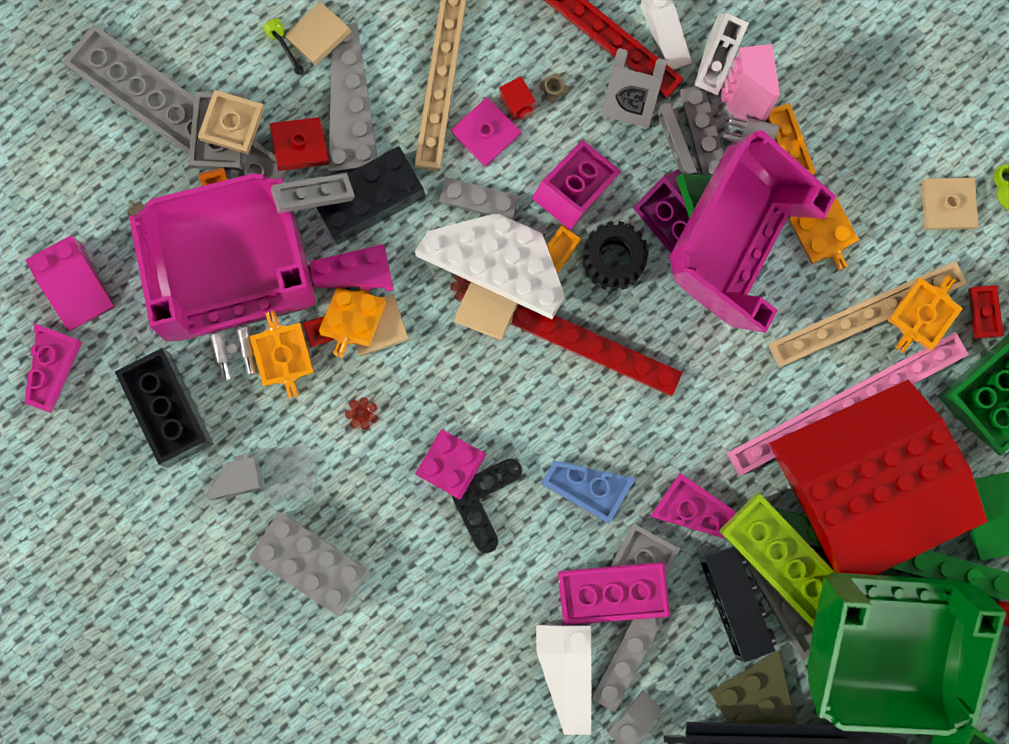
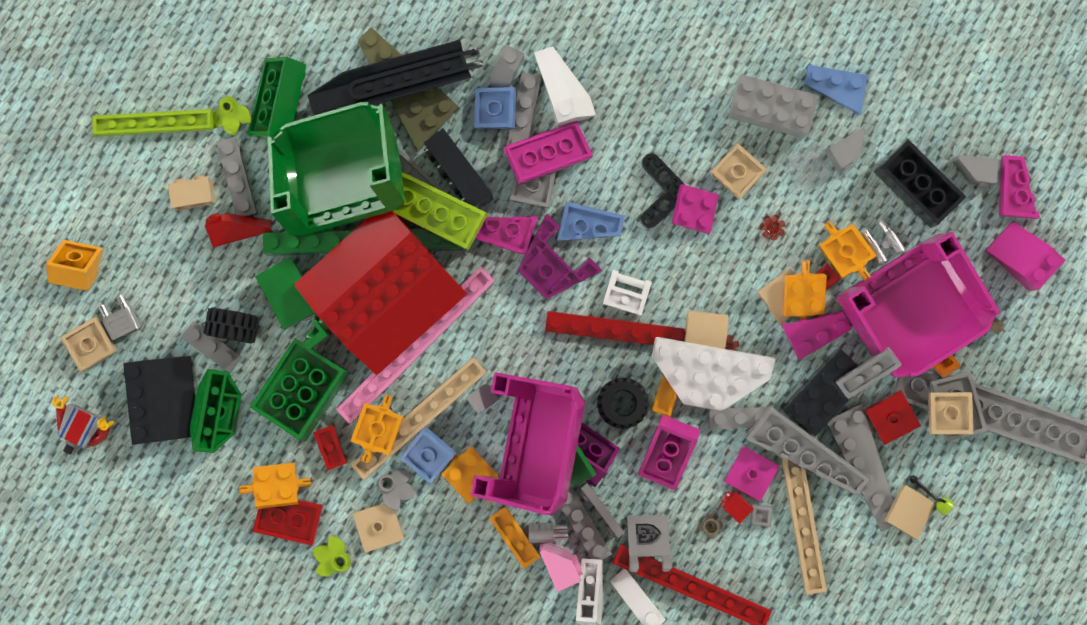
camera: 155 degrees right, 5 degrees up
none -> green bracket [303,314,330,350]
none -> light grey plate [376,470,416,510]
none -> medium blue plate [400,426,456,484]
none -> light grey slope [466,382,499,414]
none -> medium blue plate [474,87,516,130]
none -> magenta wing [517,214,602,299]
none -> white plate [603,270,652,316]
none -> tan plate [710,143,767,200]
none -> light grey wing [746,405,870,495]
none -> light grey tile [750,504,773,527]
none -> medium blue wing [804,65,868,115]
none -> light grey slope [953,155,999,189]

